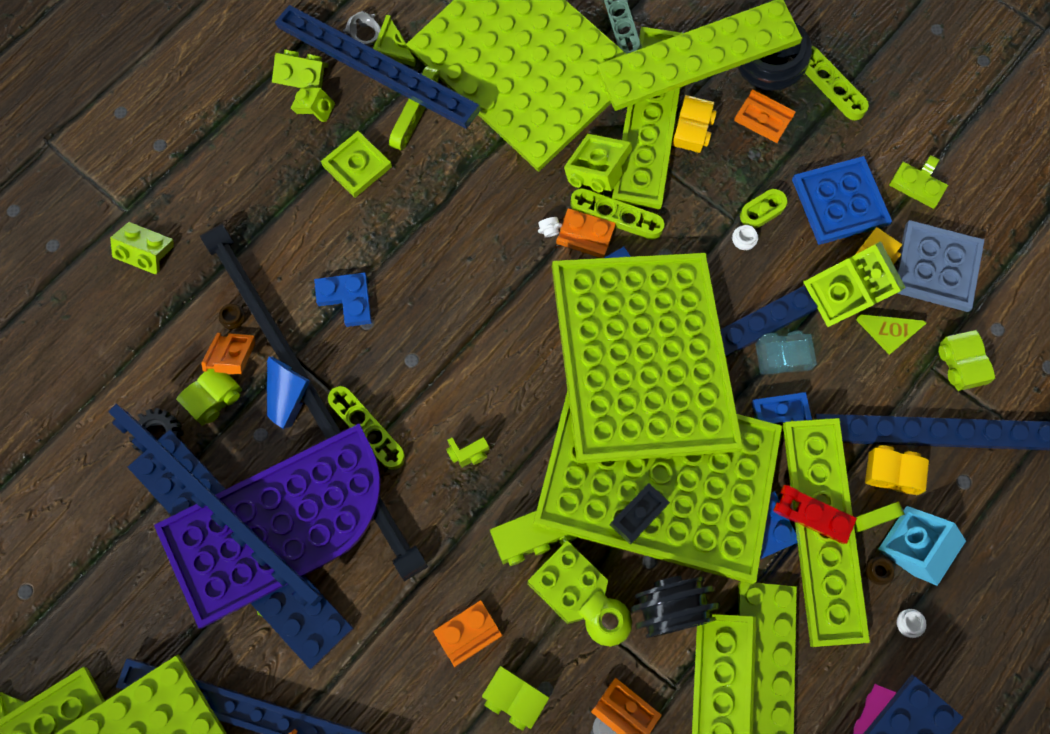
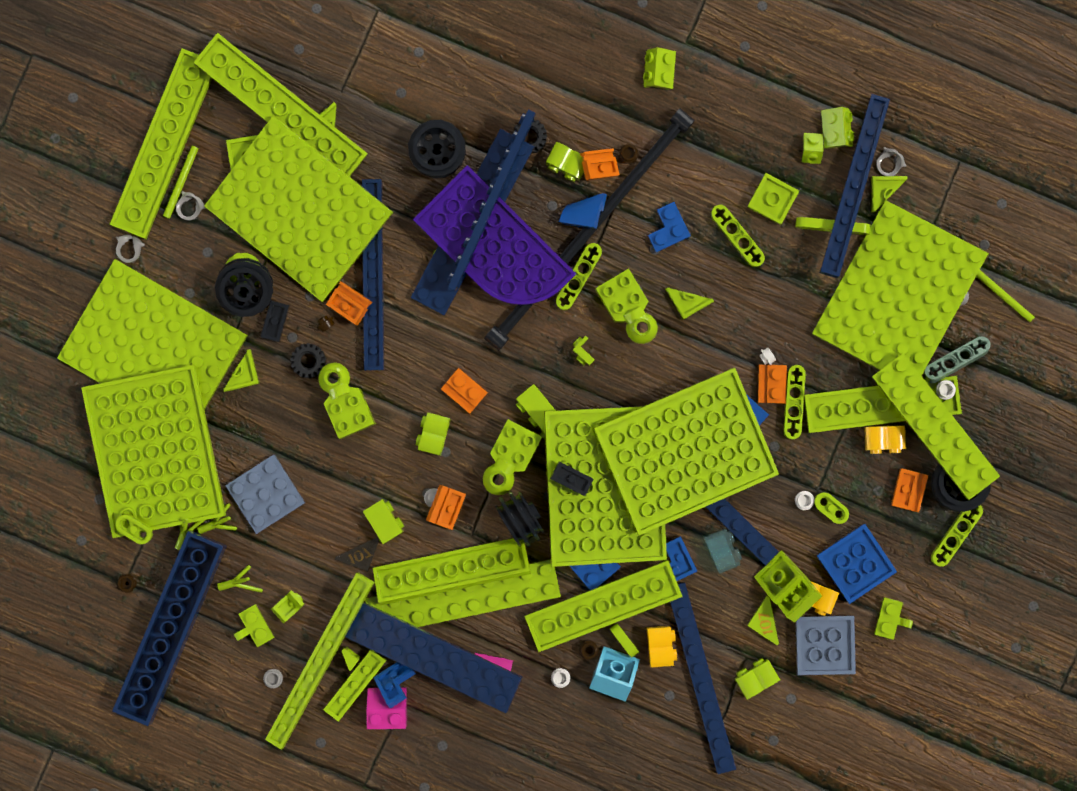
camera: 75 degrees right, 15 degrees up
lime plate [564,134,633,193] -> none
red plate [773,485,857,545] -> none
none -> black wheel [408,120,466,178]
none -> lime brick [595,269,658,344]
none -> lime tile [665,288,714,320]
none -> lime beam [711,205,765,267]
none -> white plate [936,380,956,400]

